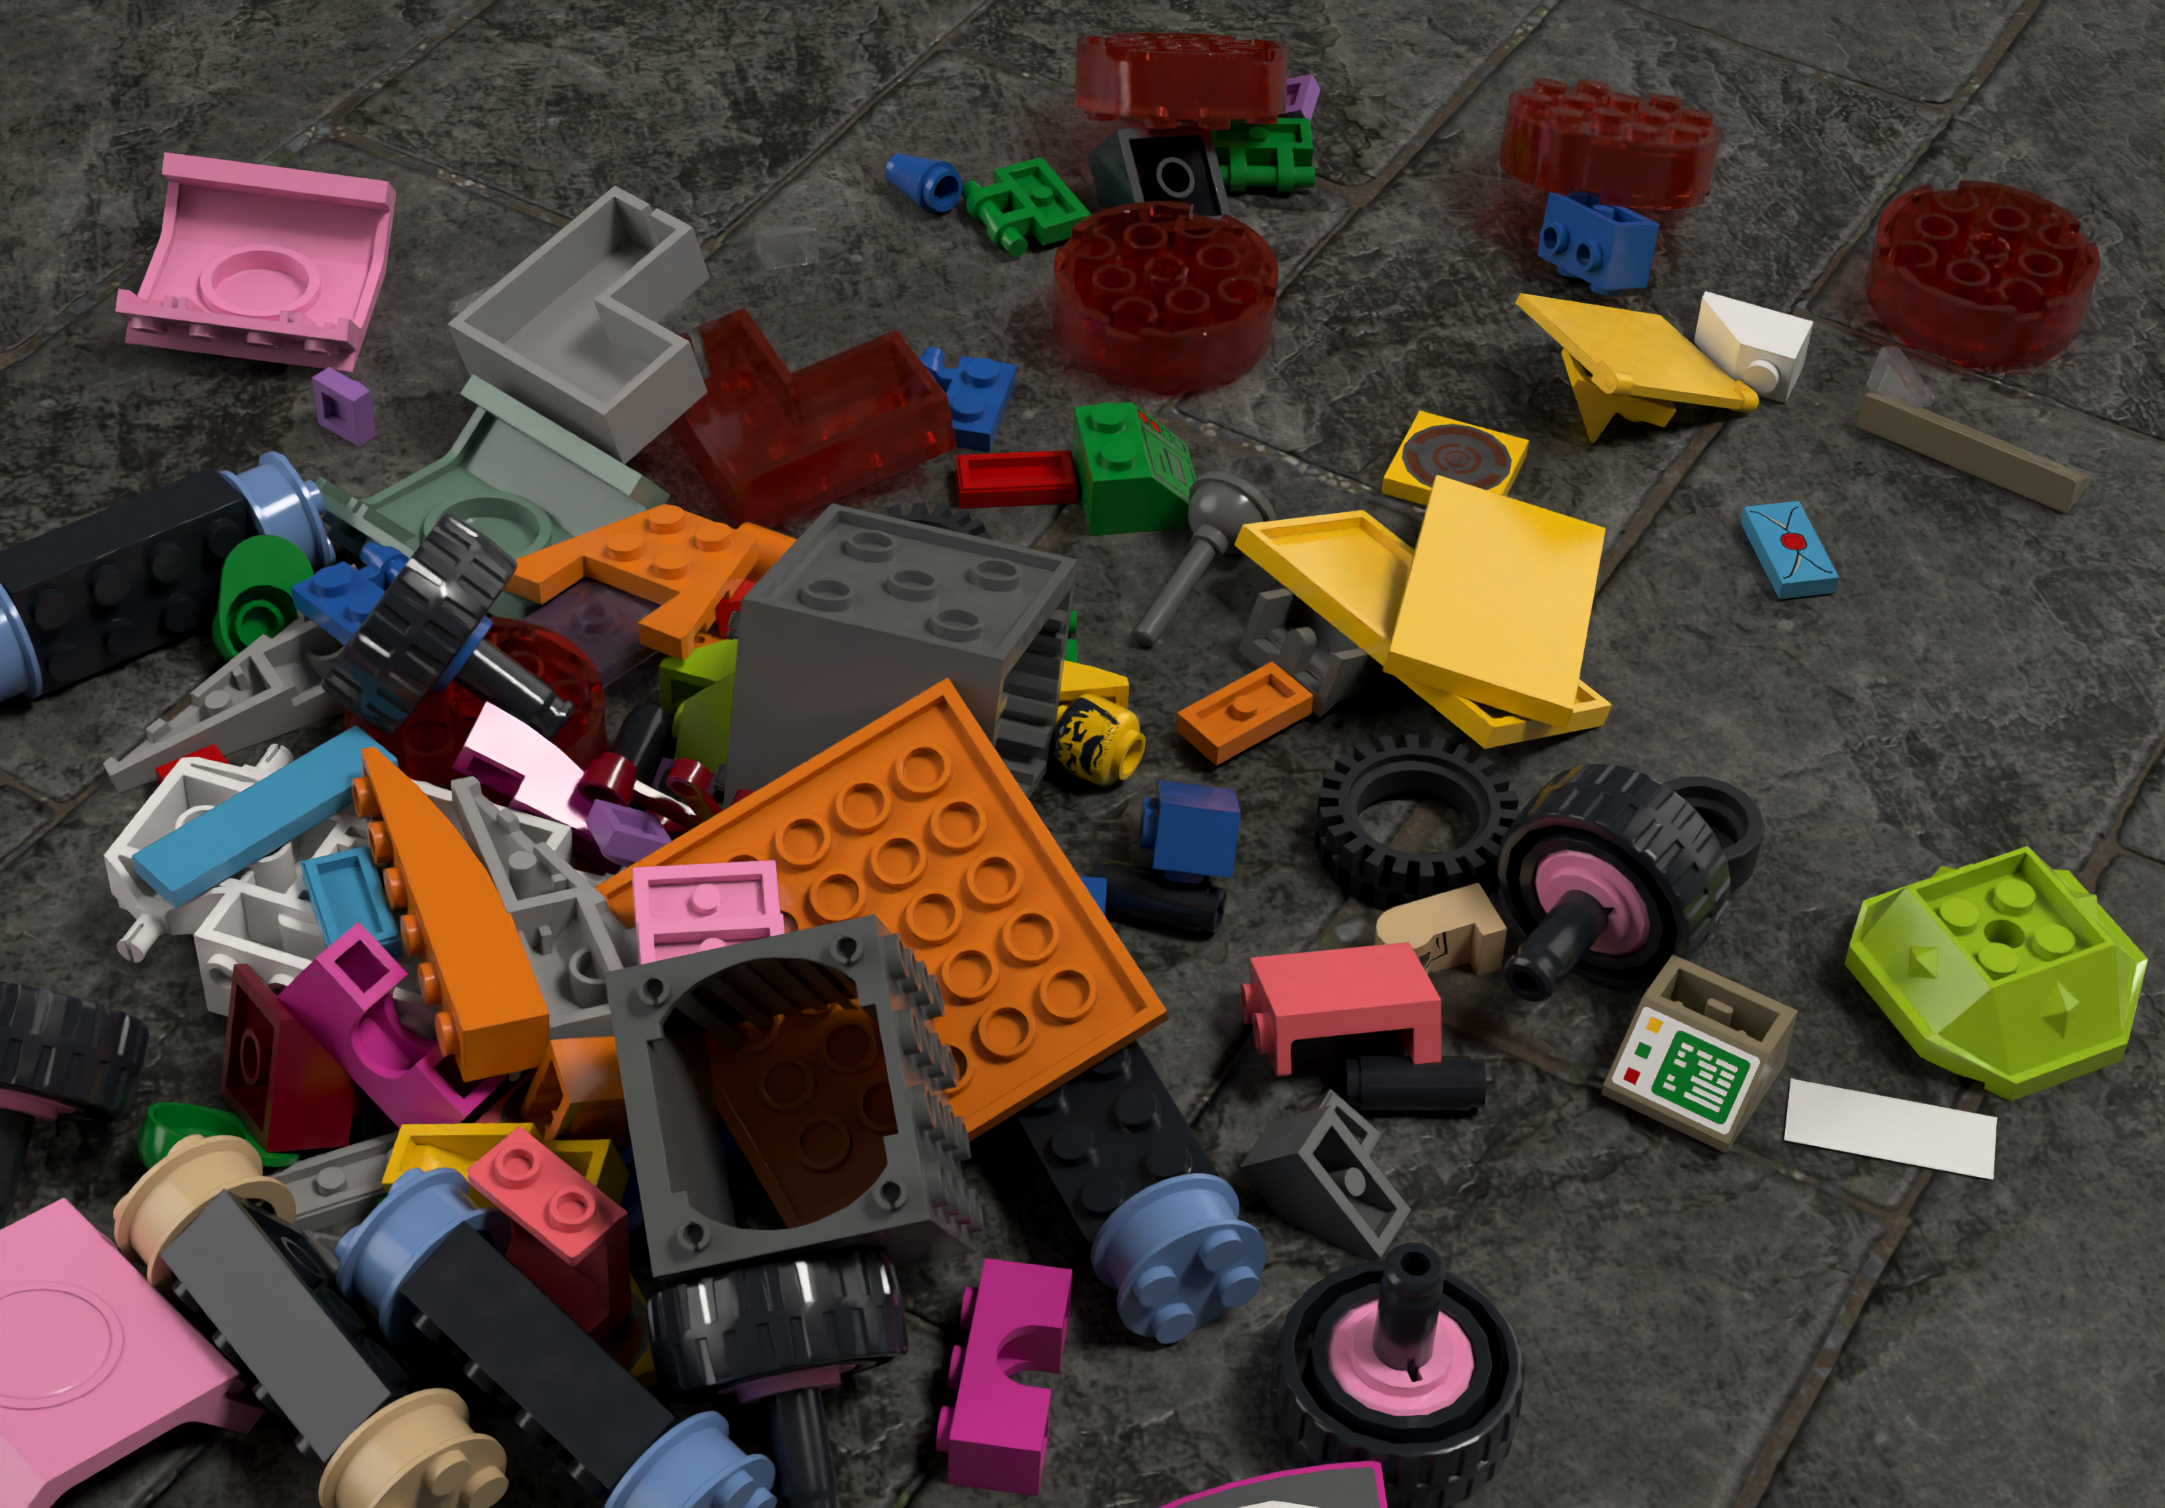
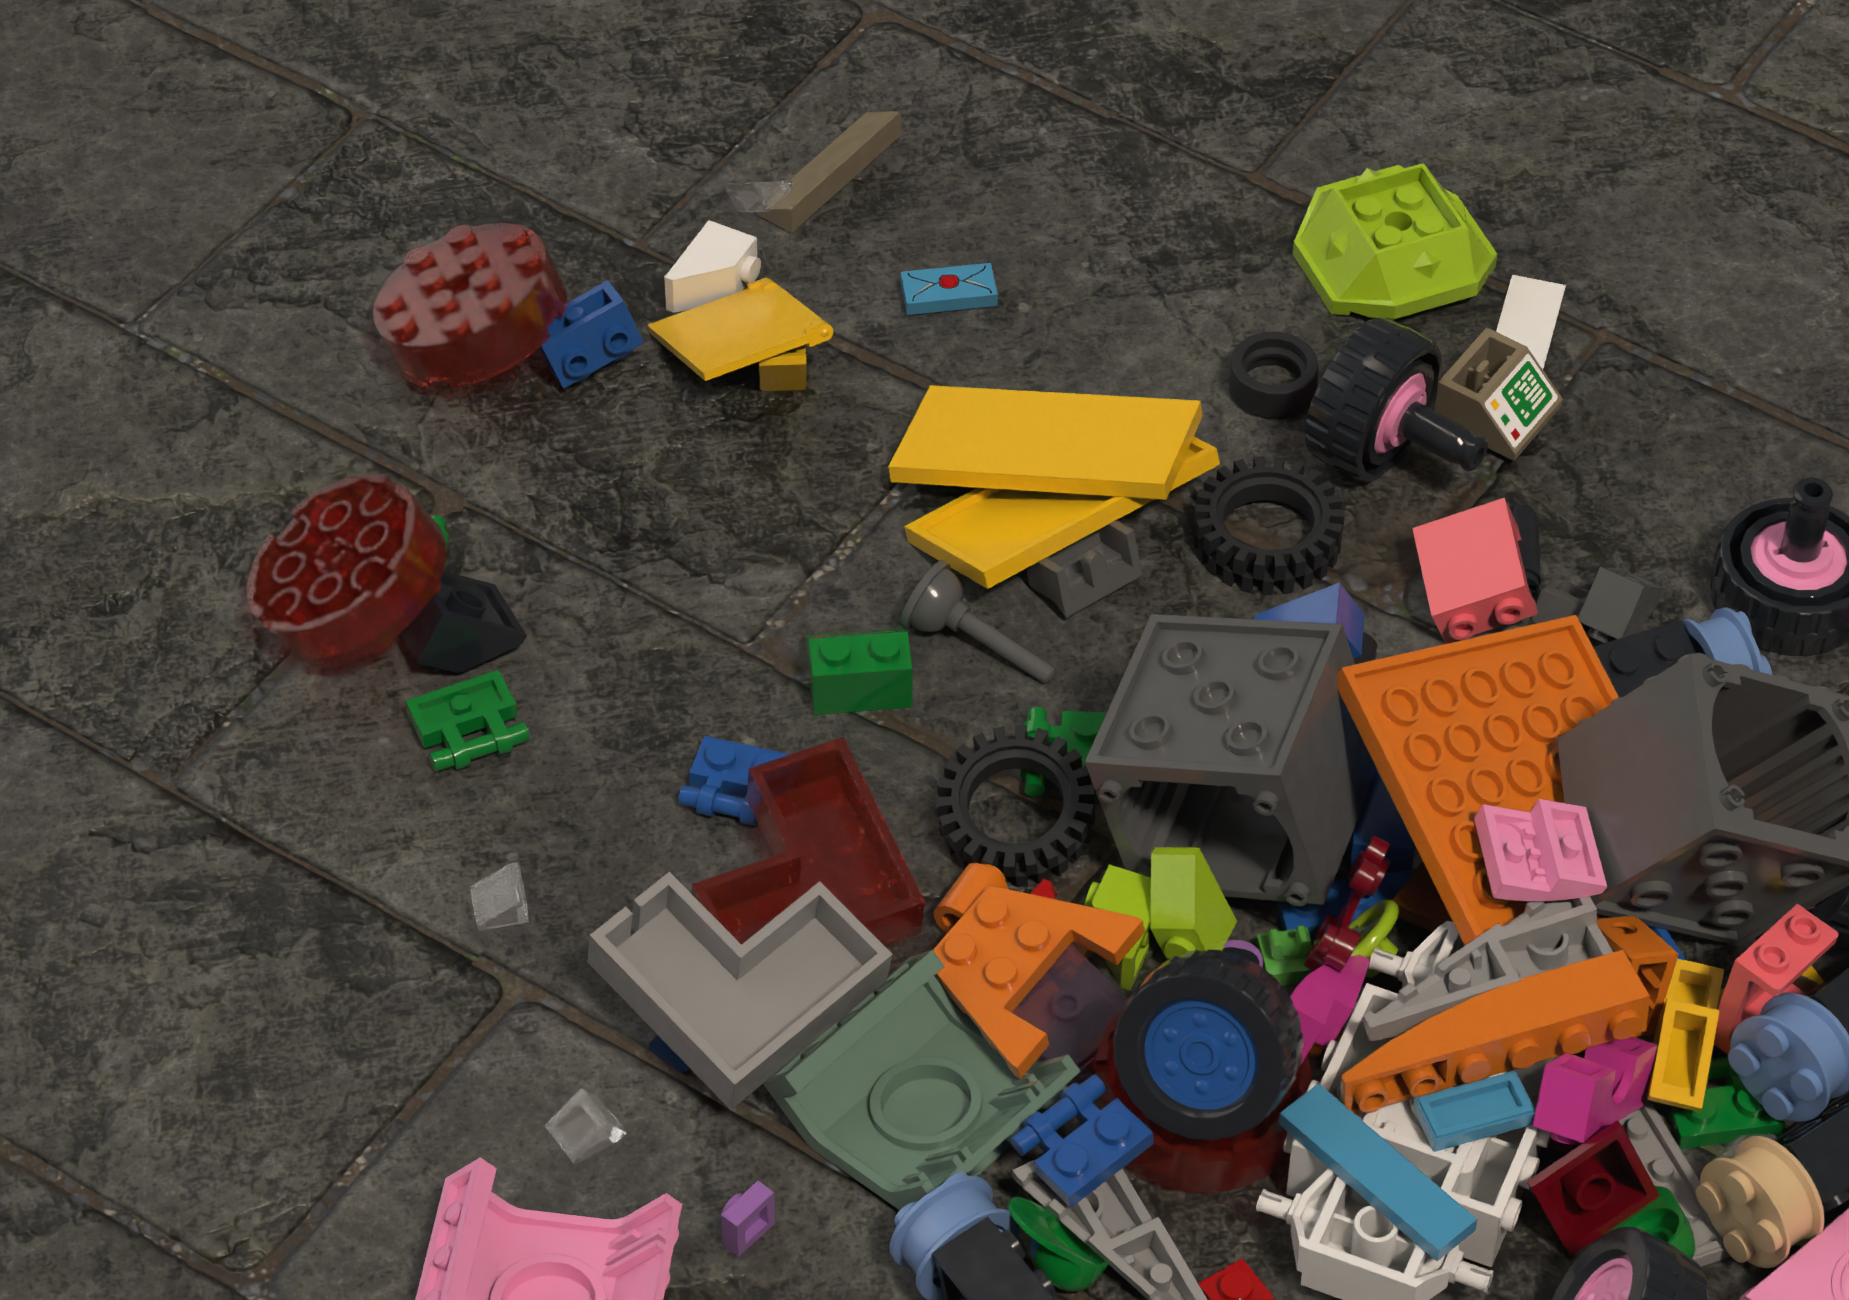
camera: 85 degrees left, 5 degrees up
medium lavender plate [585,799,672,867] -> none
blue cone [885,153,963,213] -> none
red tile [955,450,1078,509] -> none
clear red brick [1052,201,1279,396] -> none
orange plate [1176,661,1313,766] -> none
tan leg [1374,883,1507,976] -> none
tile [1382,410,1529,506] -> none
clear red brick [1865,180,2100,368] -> none

